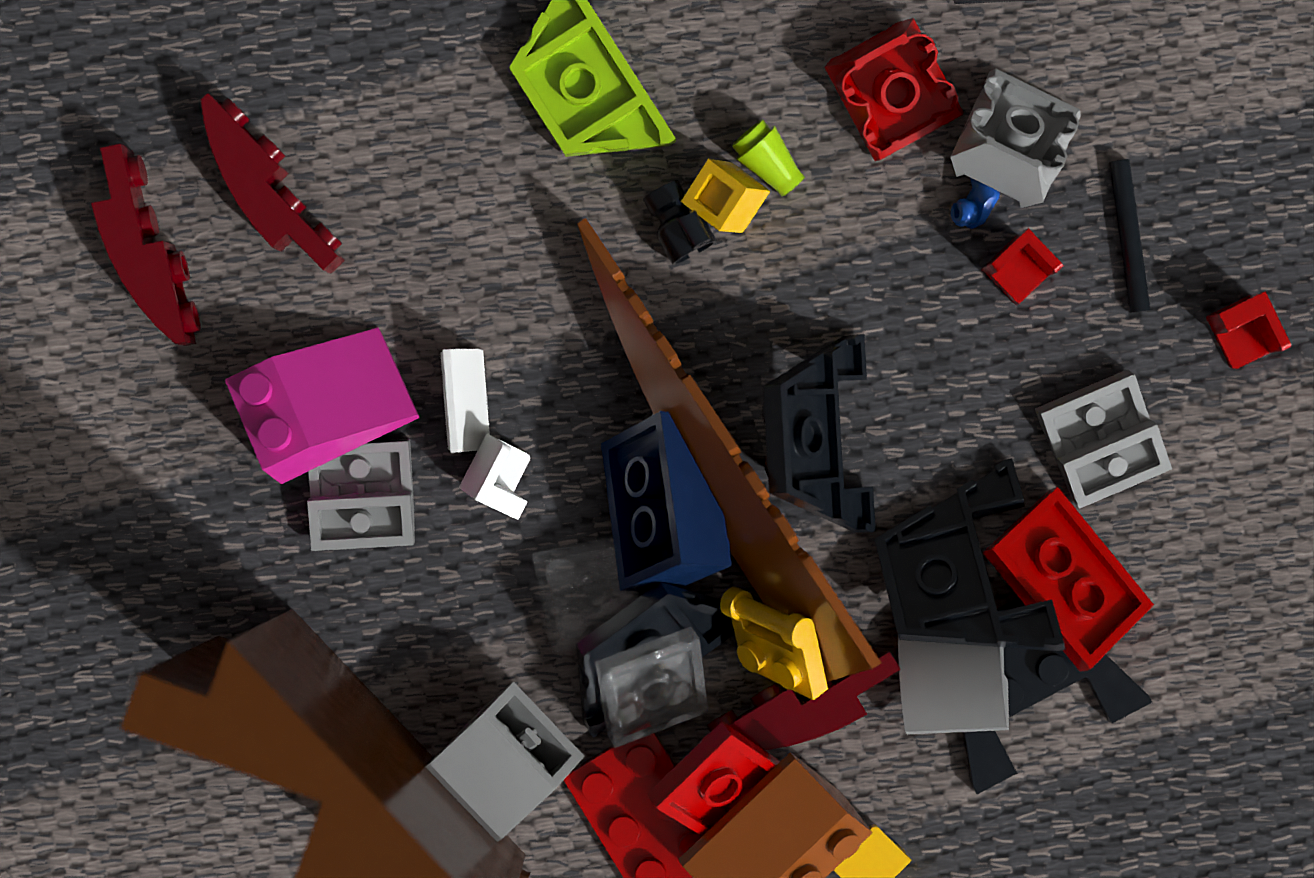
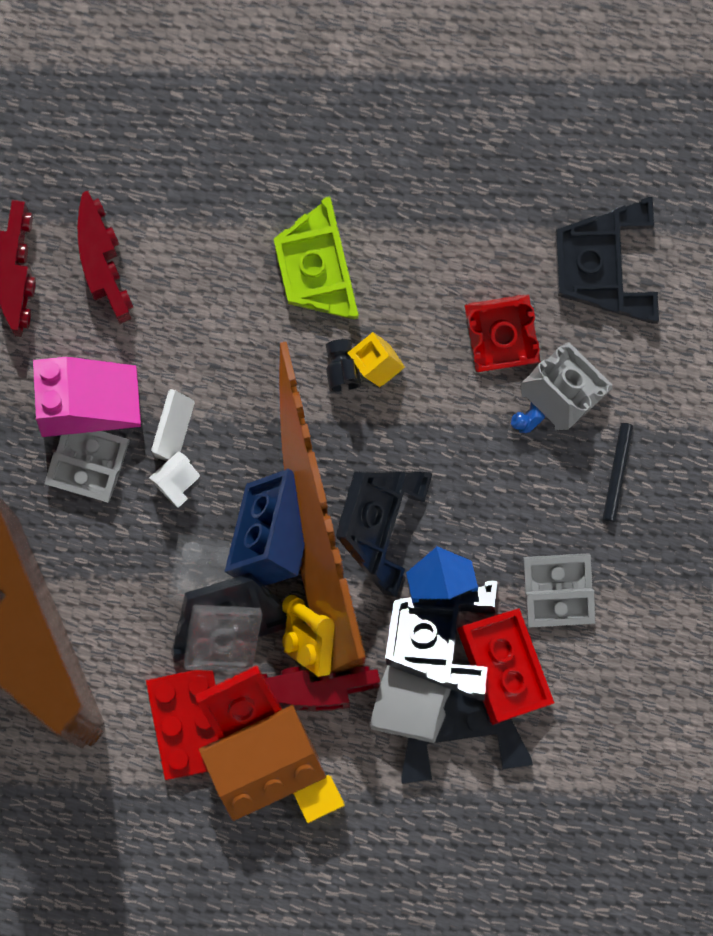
camera: 15 degrees right, 10 degrees down
light grey slope [426,682,584,842] -> none
lime cone [732,119,805,197] -> none
red panel [982,228,1063,305] -> none
red panel [1206,291,1291,369] -> none
none -> blue slope [406,546,478,603]

